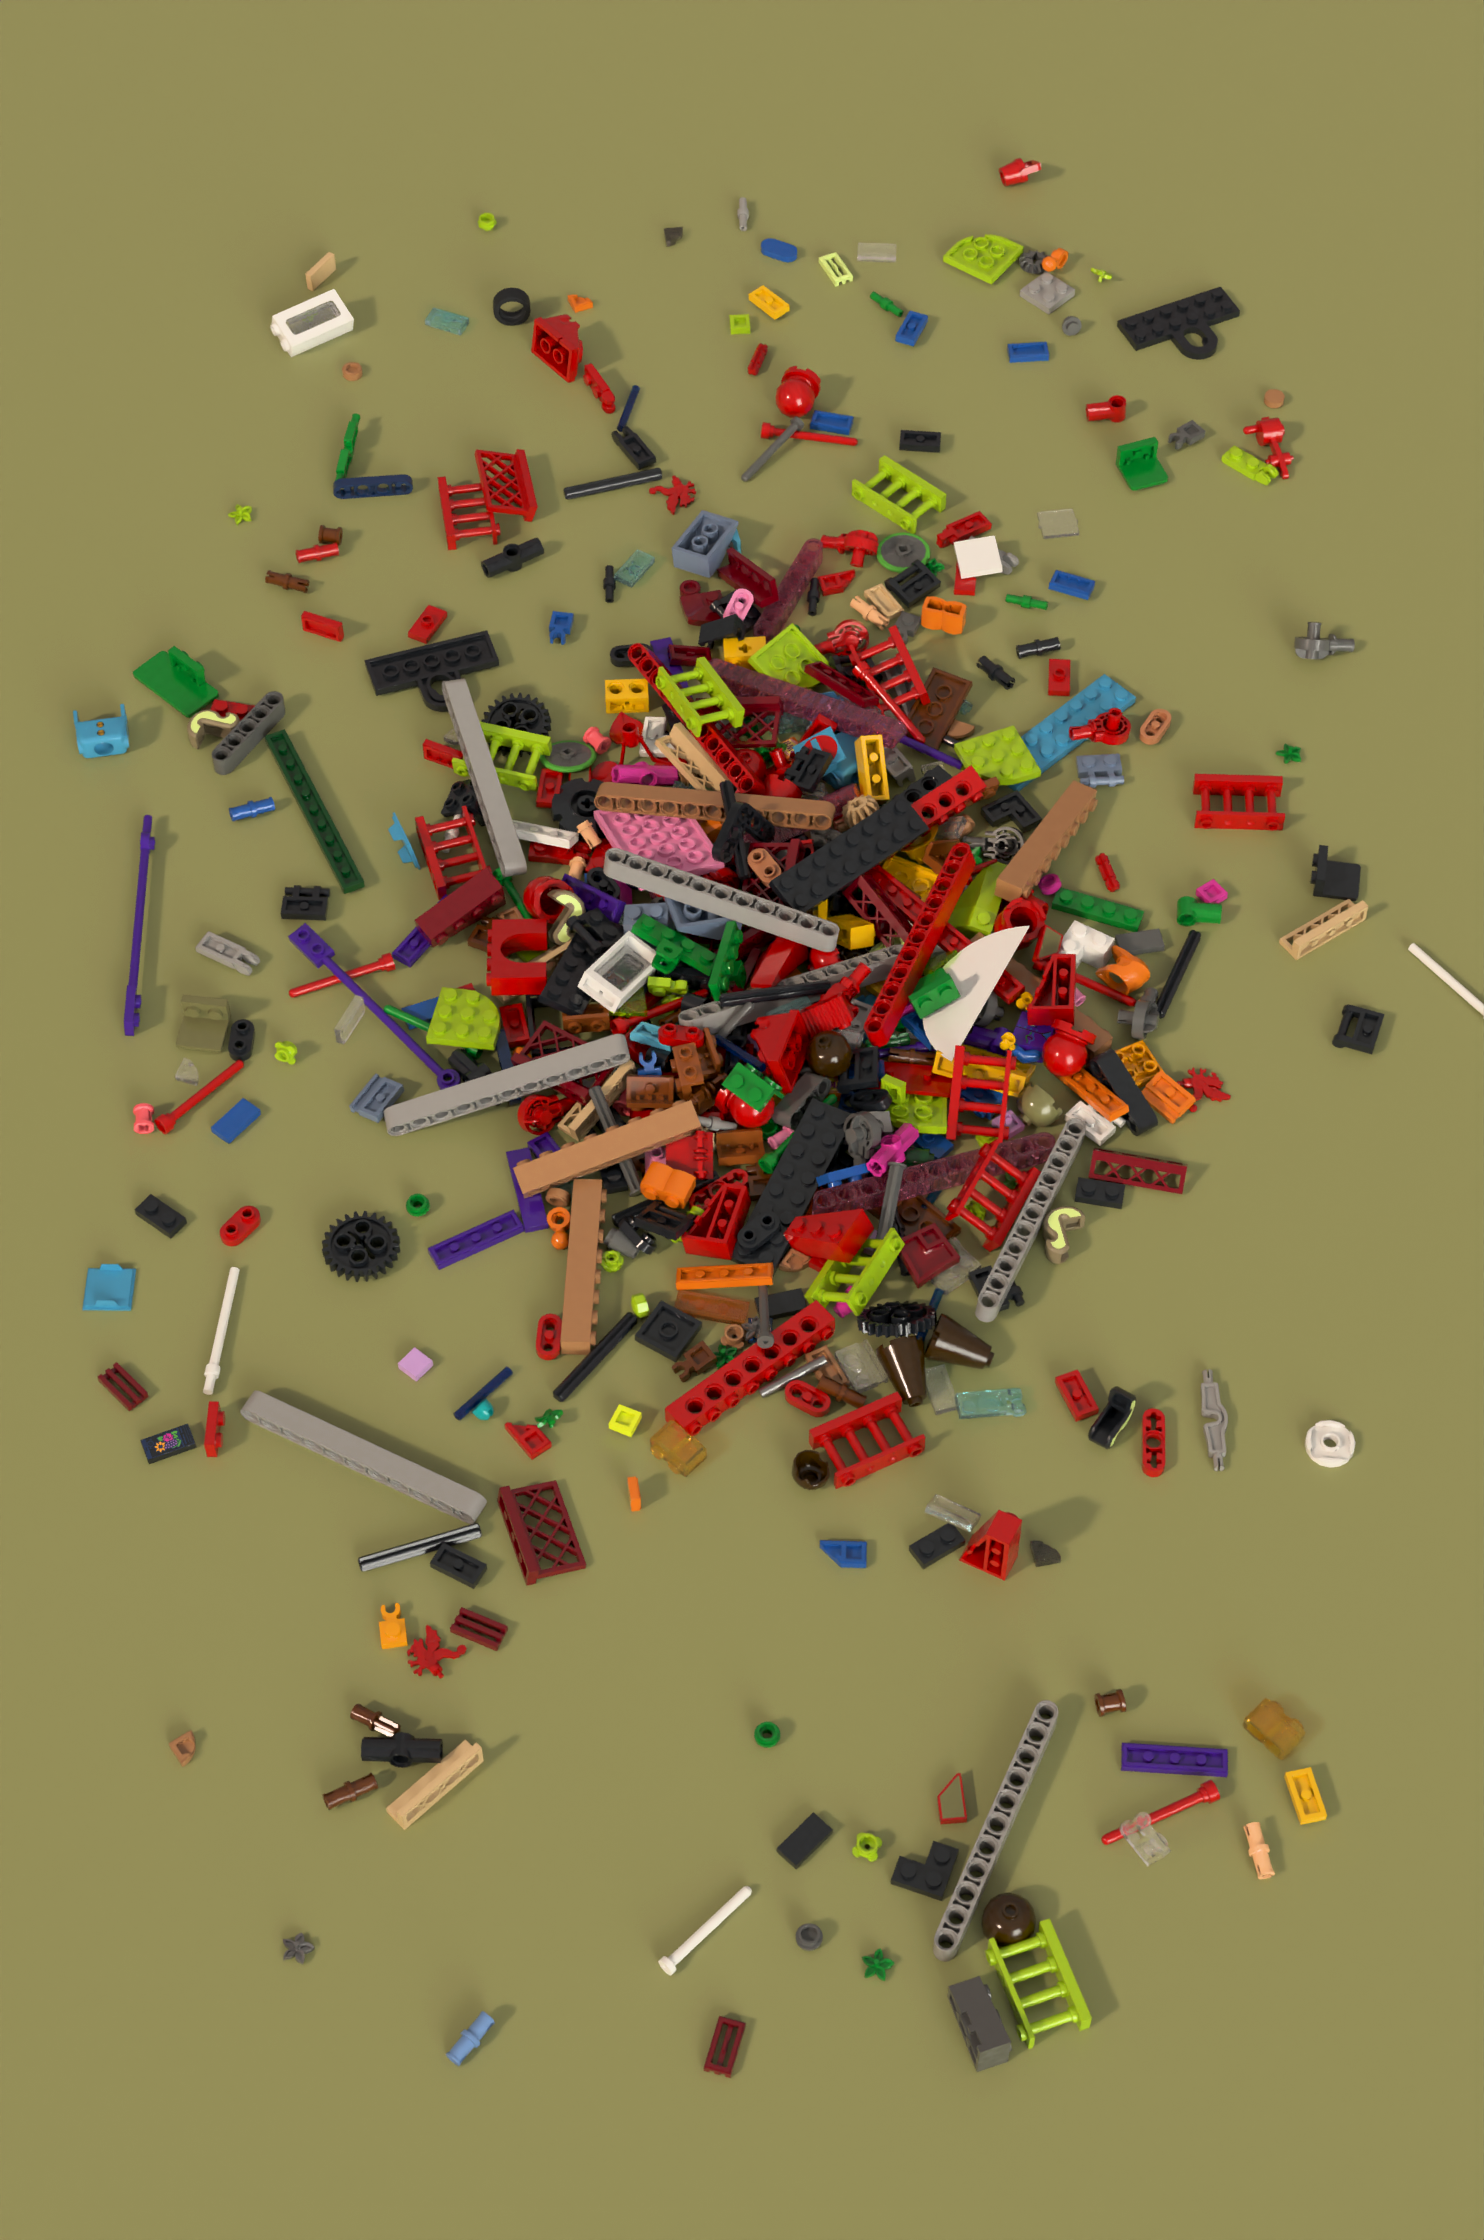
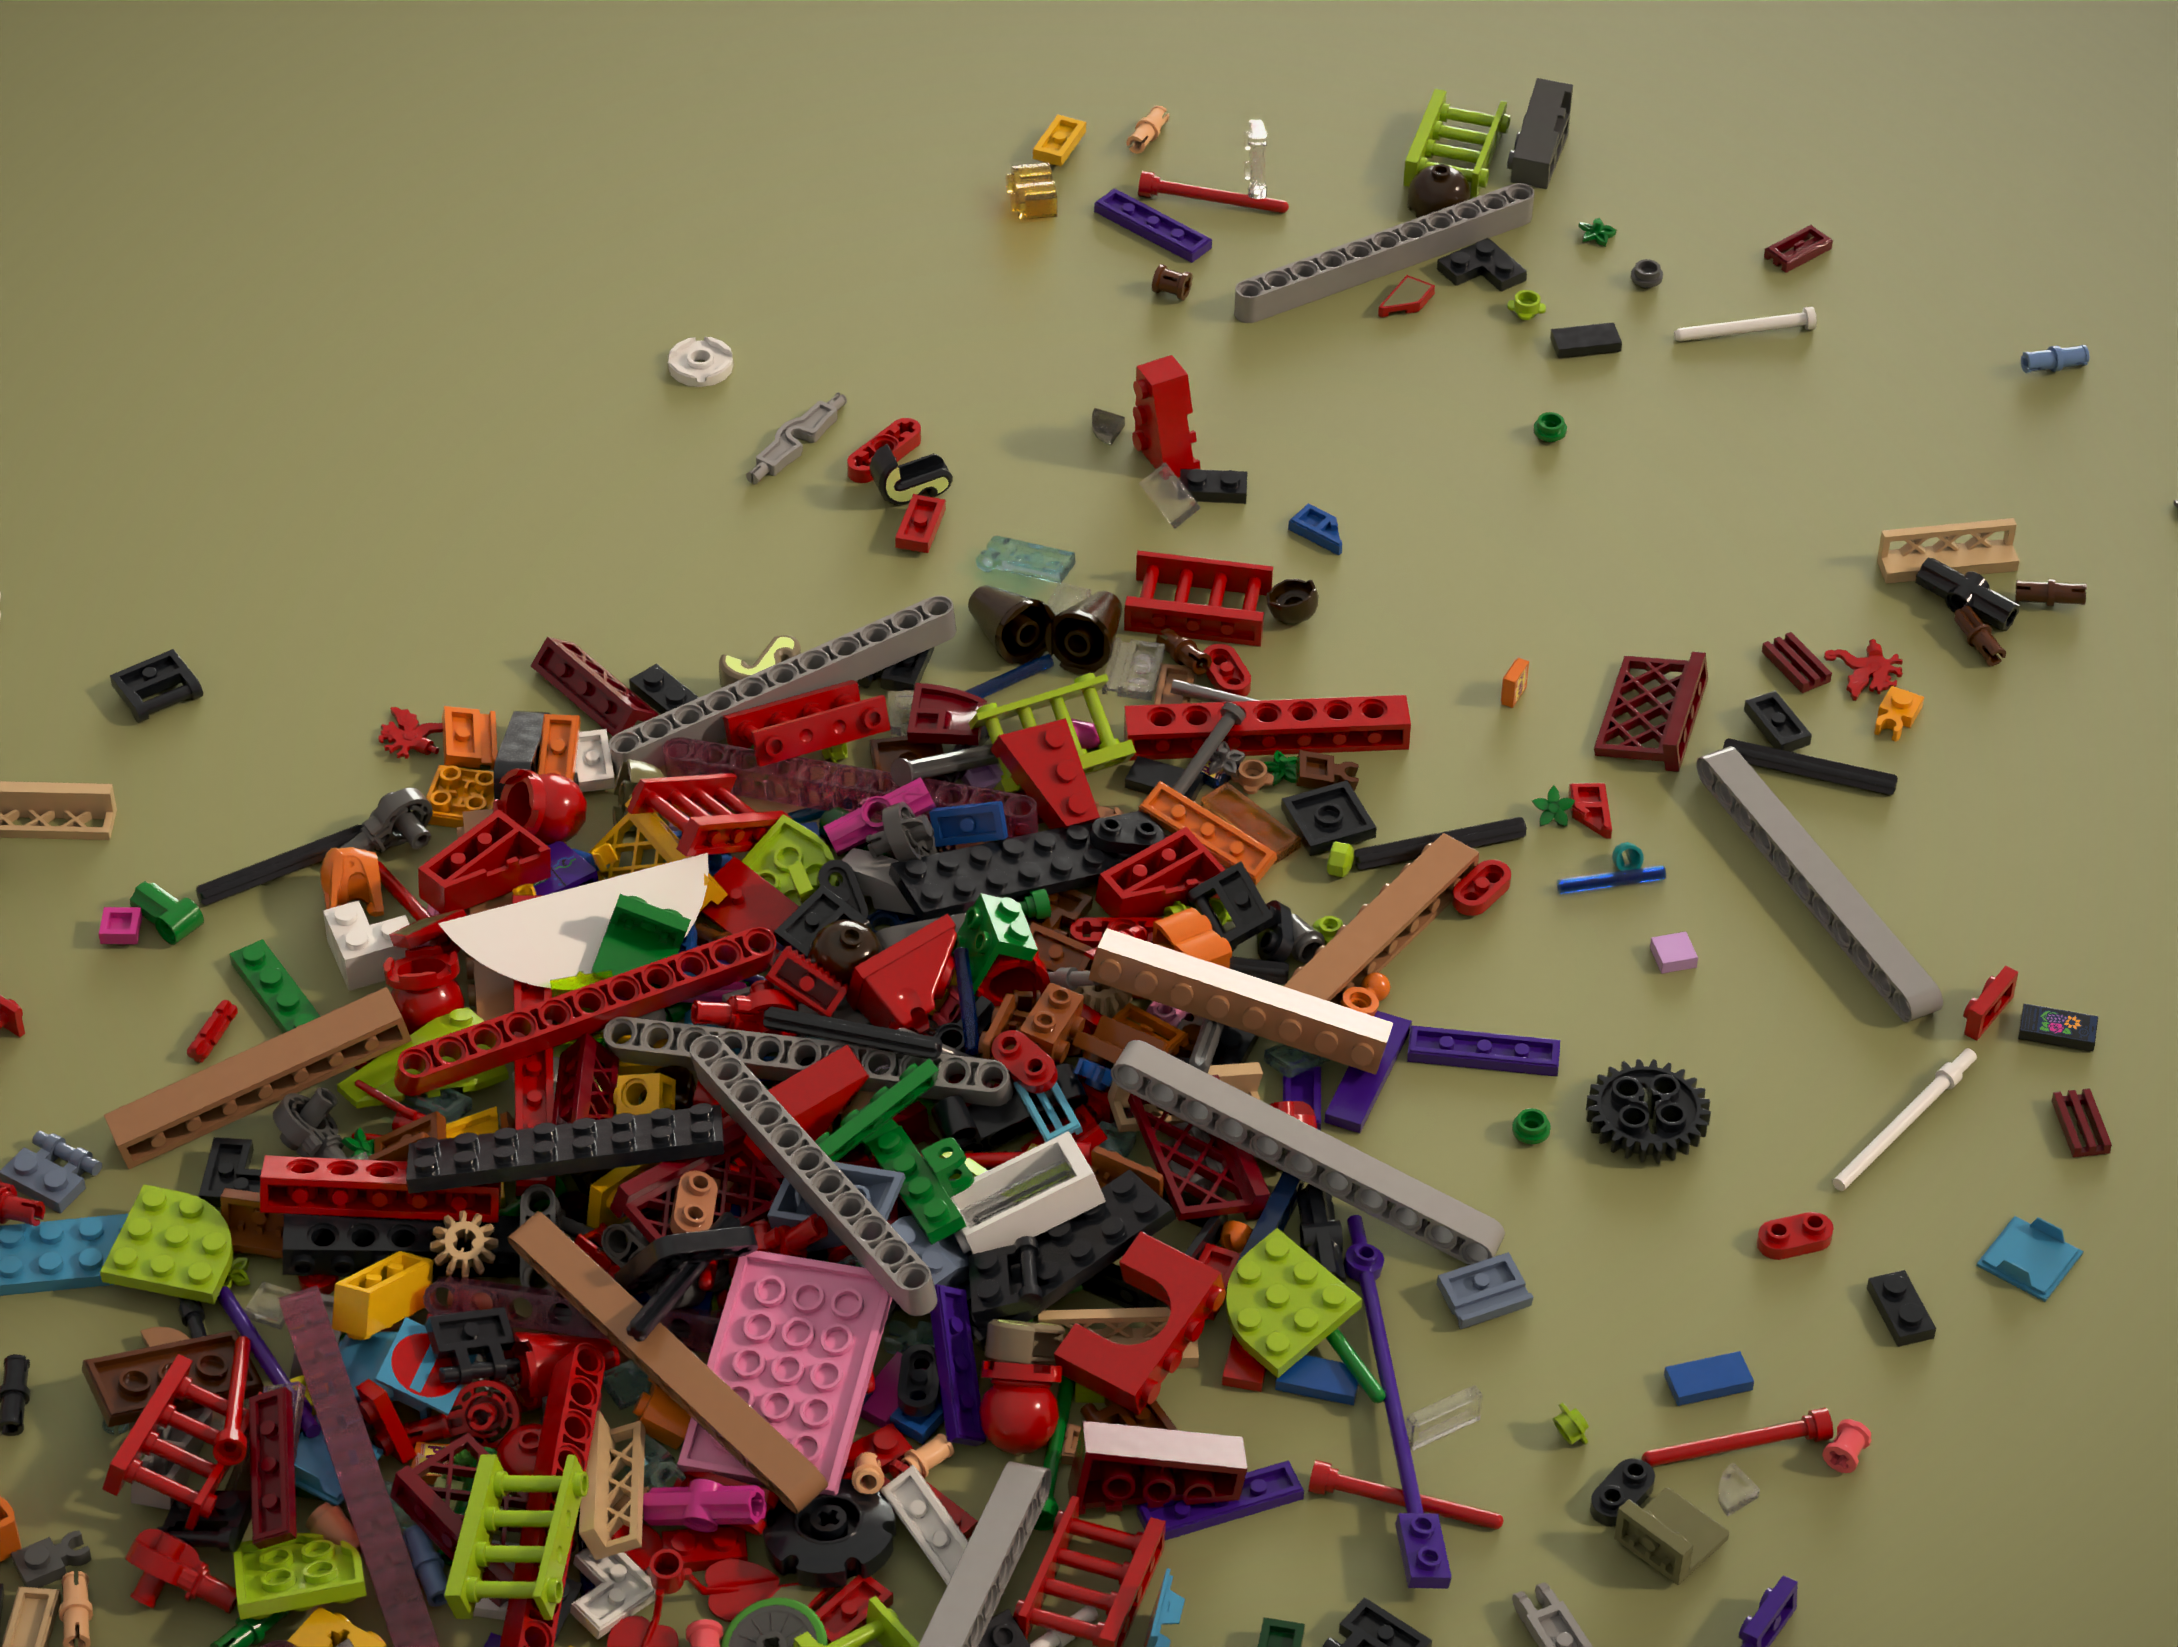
camera: 145 degrees left, 10 degrees down
neon yellow plate [609,1404,642,1437] -> none
clear yellow brick [650,1420,707,1477] -> none
black gear [857,1301,937,1338] -> none
dark grey tile [1115,928,1165,955] -> none

